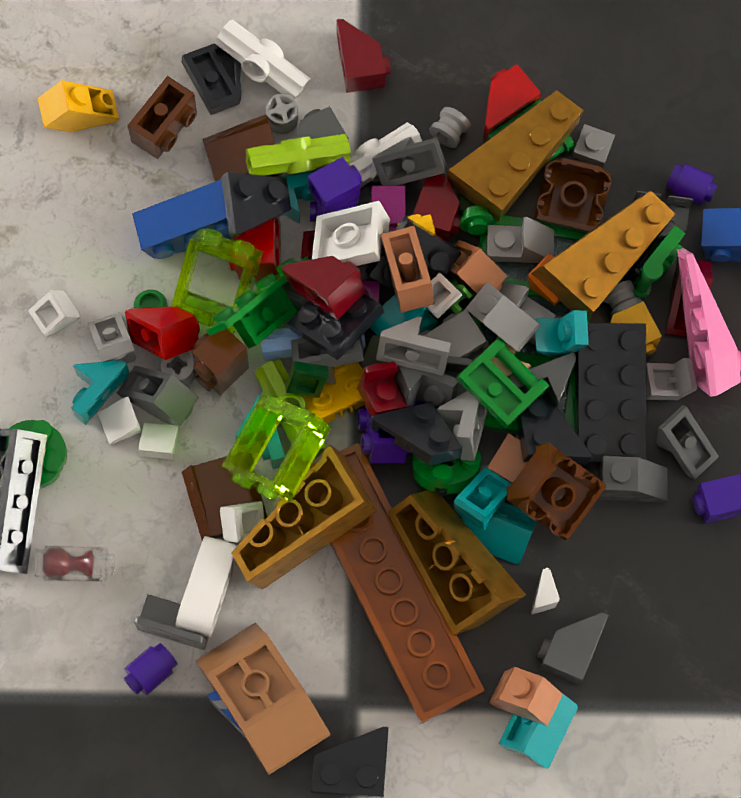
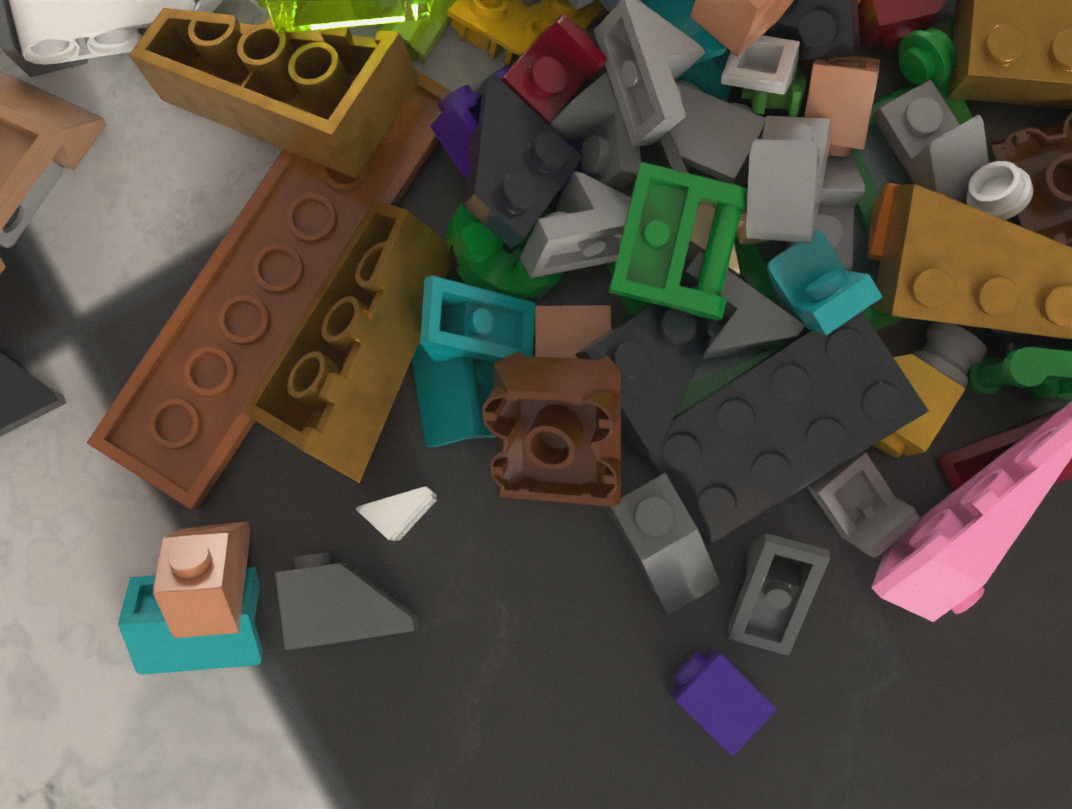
camera: 60 degrees right, 10 degrees up
none -> white plate [966,161,1034,220]

